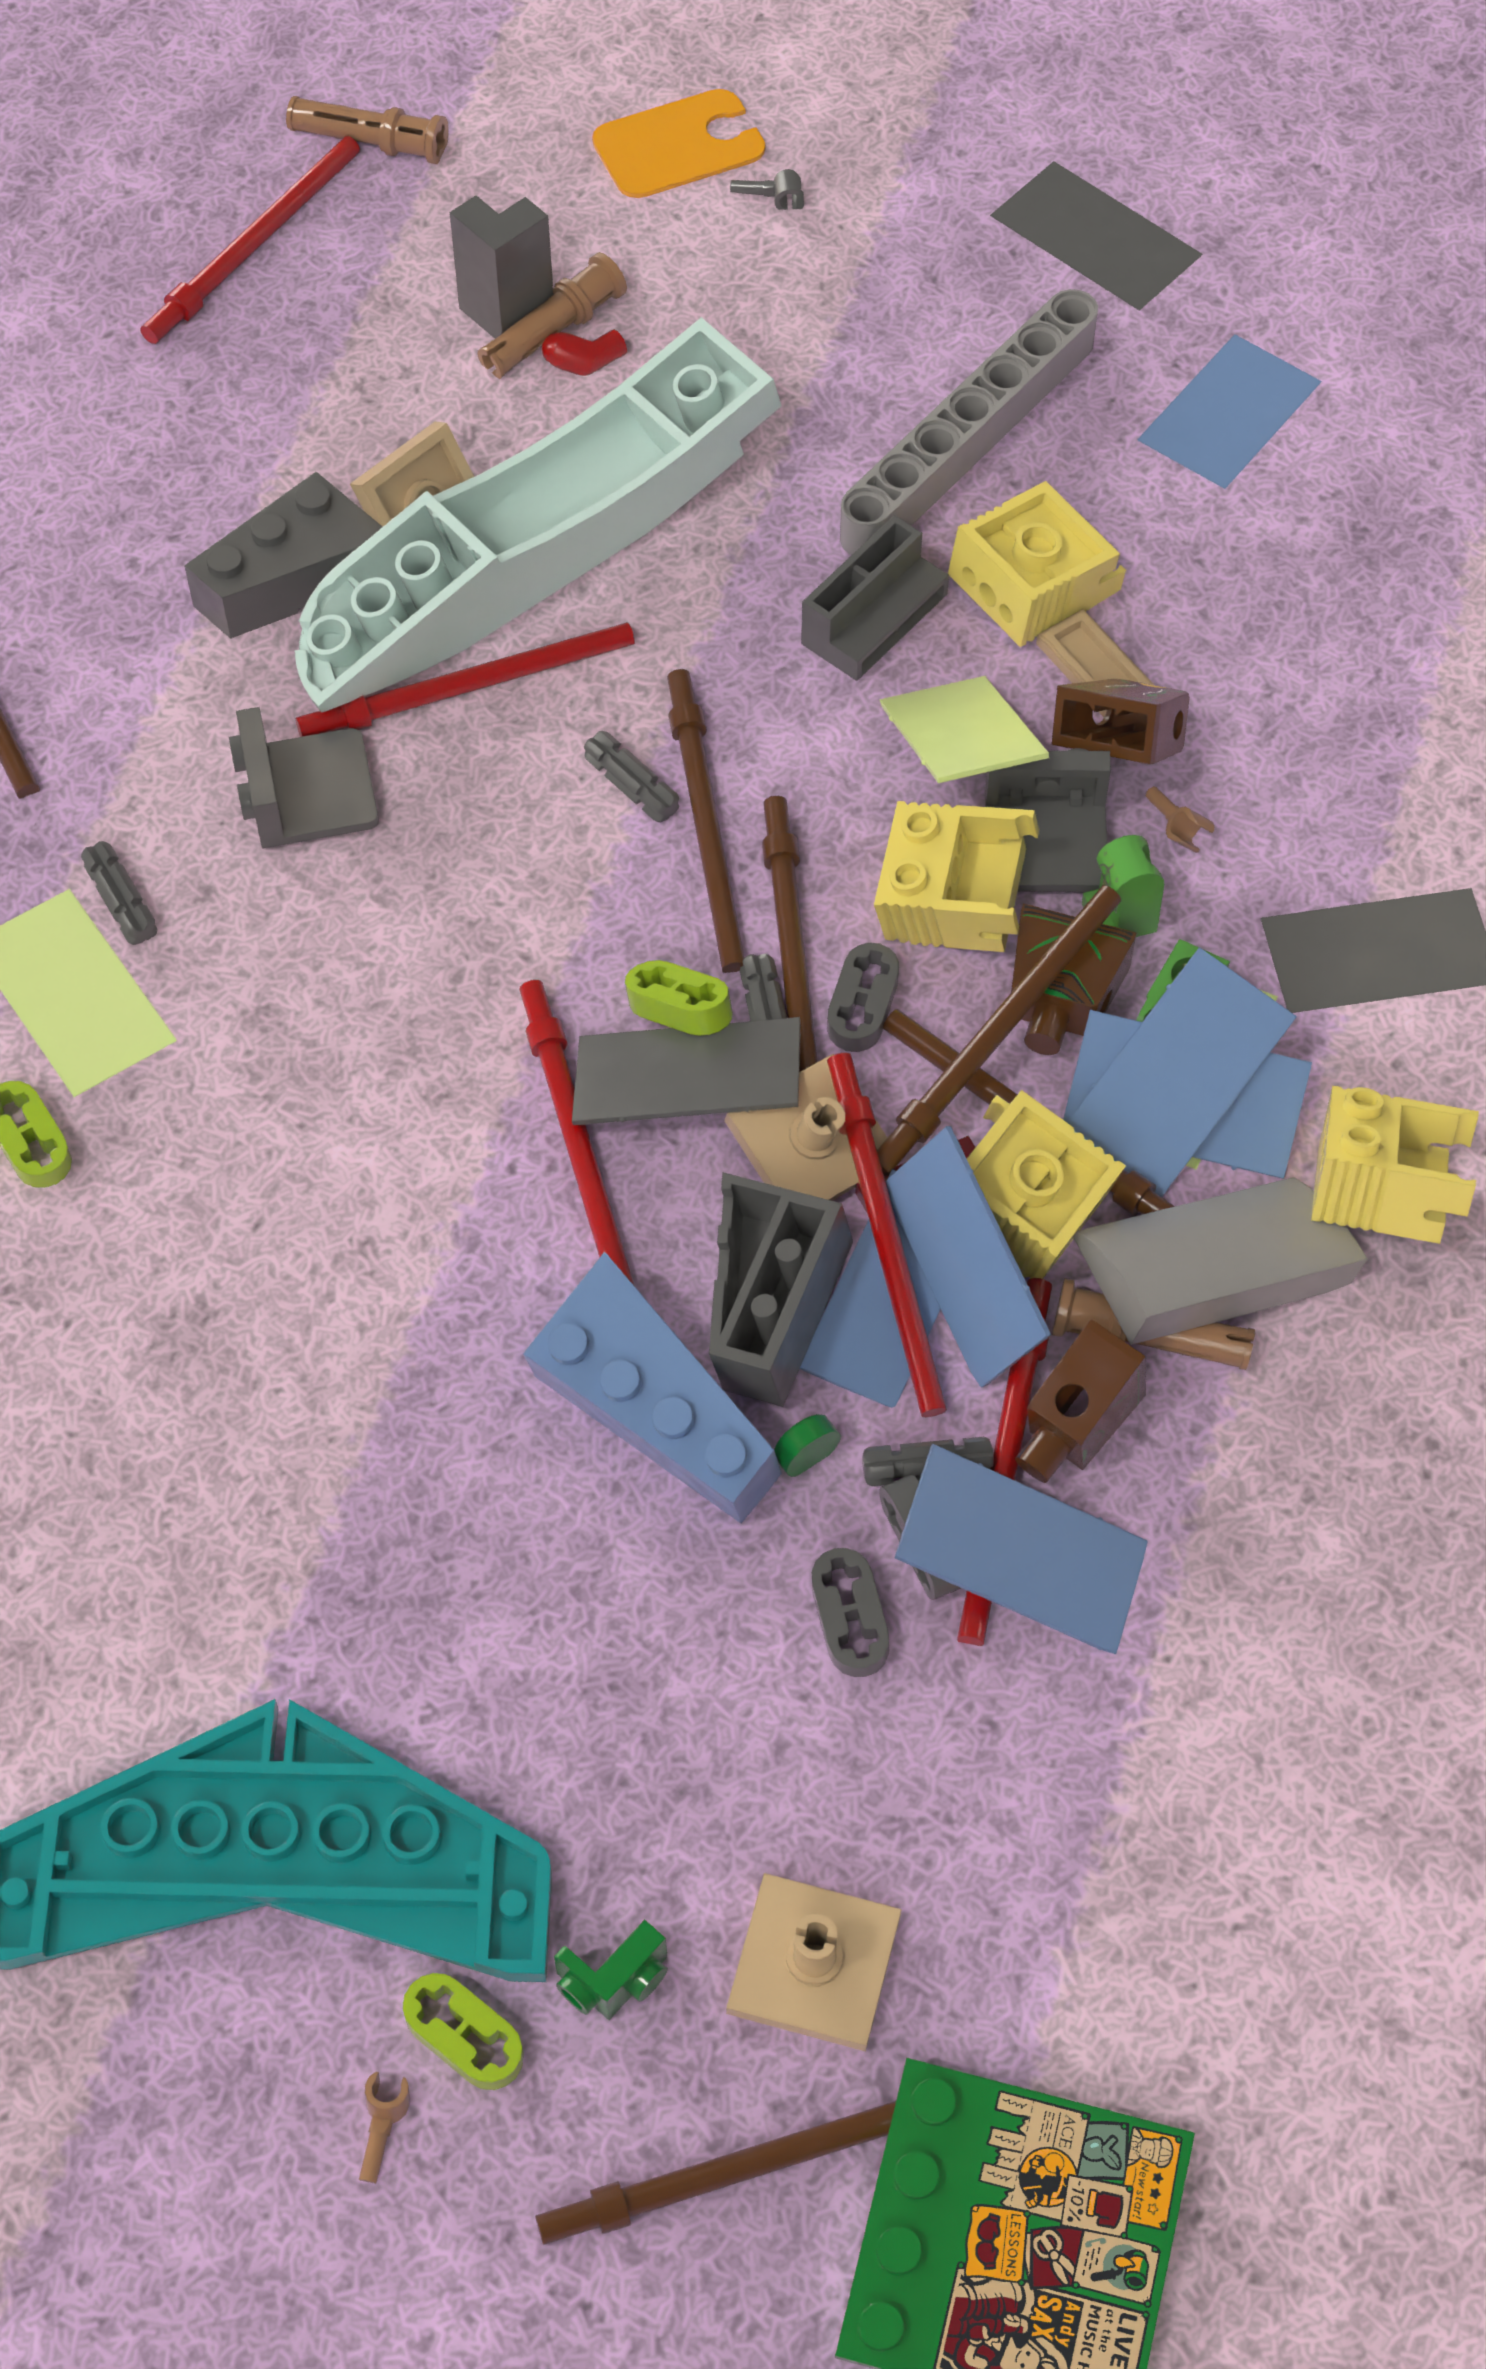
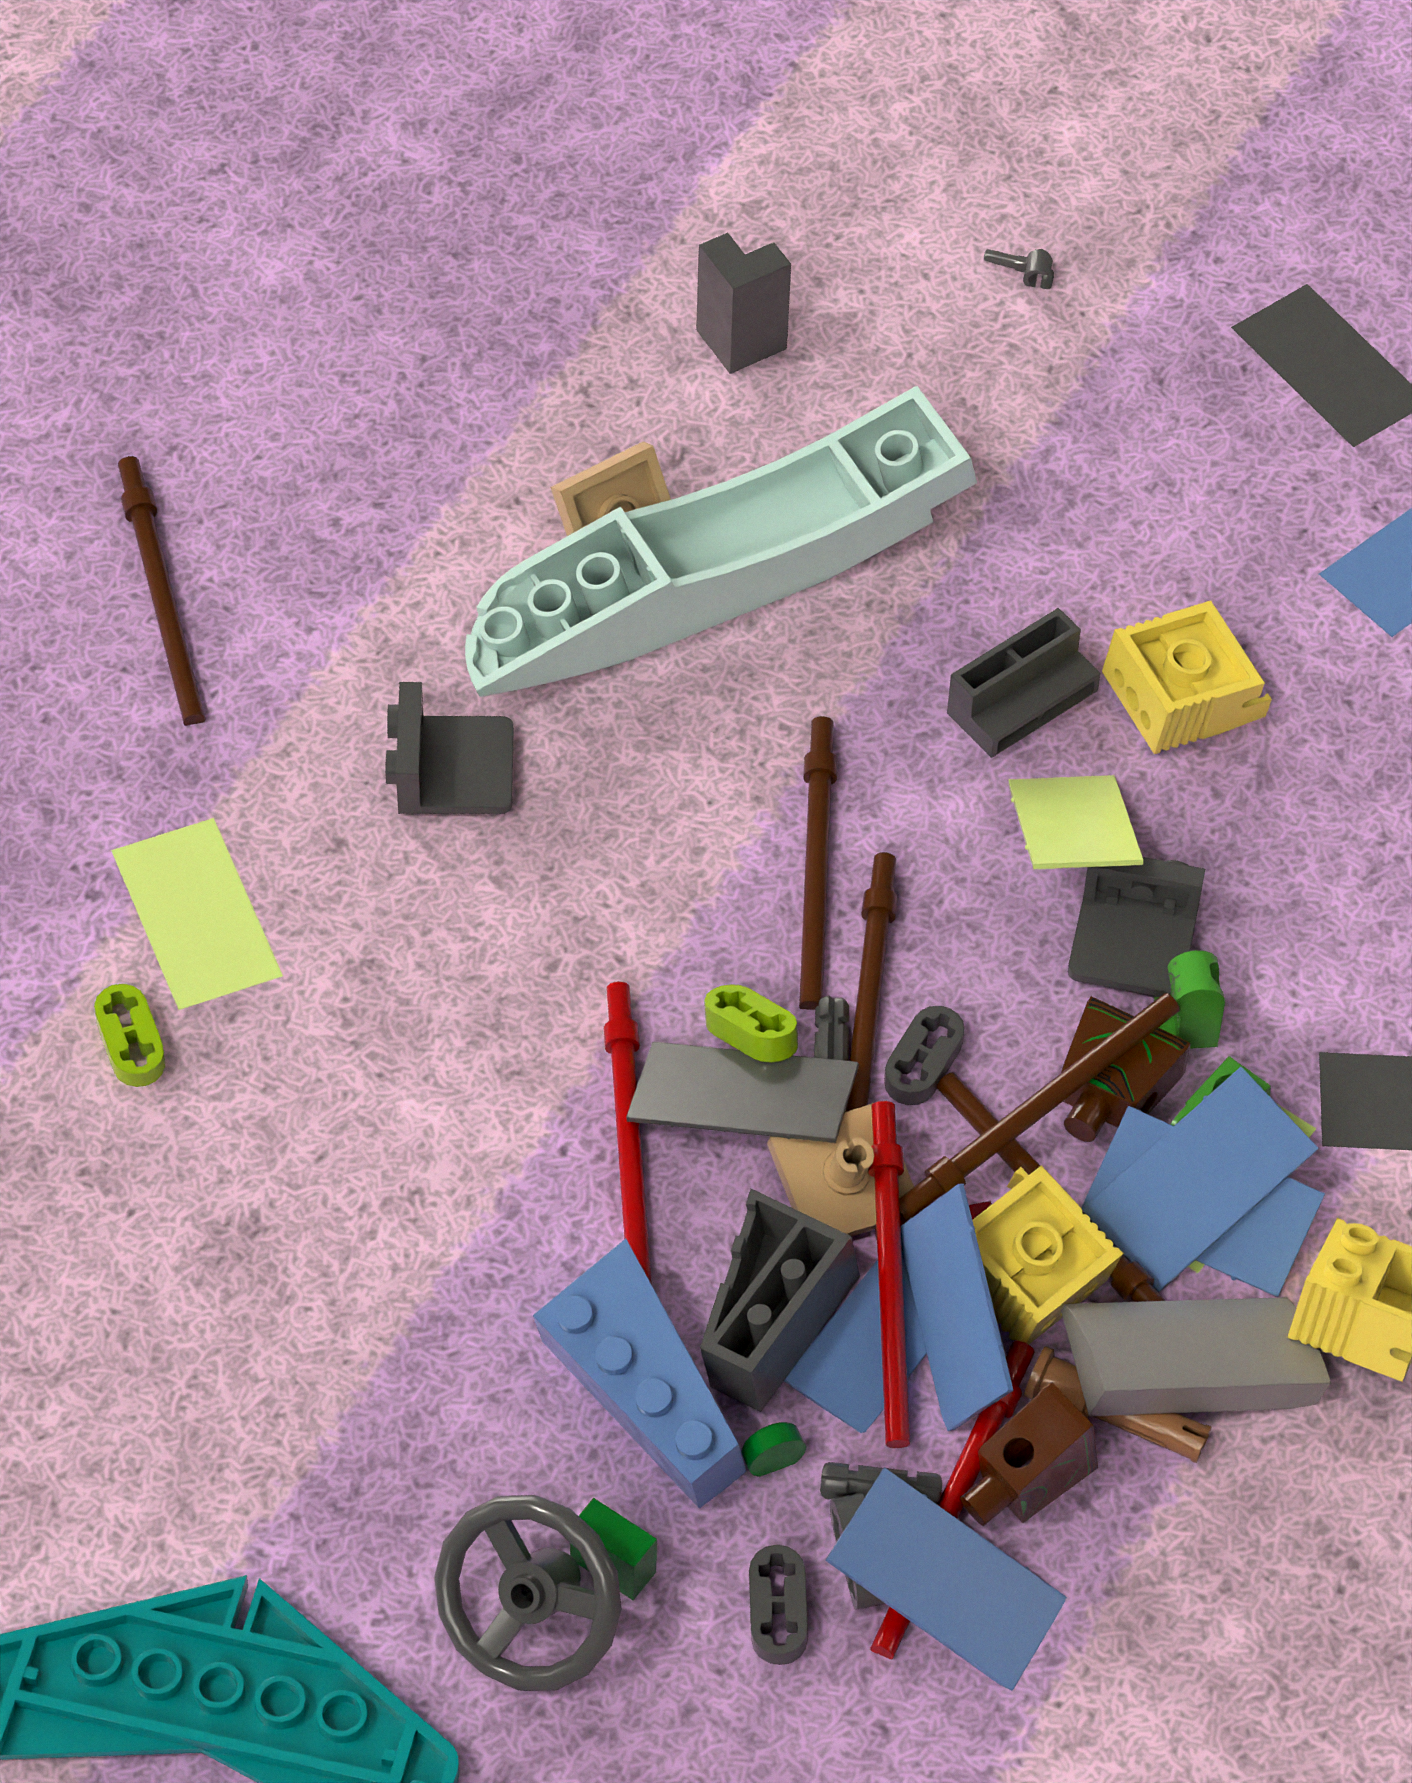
camera: 10 degrees right, 5 degrees down
dark grey axle [81,841,157,945] -> none
red bar [140,136,360,344] -> none
dark grey wedge [184,472,383,639] -> none
medium nougat pin [286,96,449,164] -> none
red bar [295,622,635,737] -> none
medium nougat pin [477,252,627,379] -> none
red arm [542,329,627,376] -> none
dark grey axle [584,731,679,823] -> none
light orange piece [592,89,765,198] -> none
light grey beam [840,289,1098,555] -> none
light yellow piece [874,801,1039,952] -> none
tan tile [1036,609,1154,717] -> none
reddish brown torso [1051,679,1190,765] -> none
medium nougat hand [1145,786,1215,853] -> none
none -> dark grey piece [434,1495,622,1691]
none -> green piece [570,1498,657,1600]

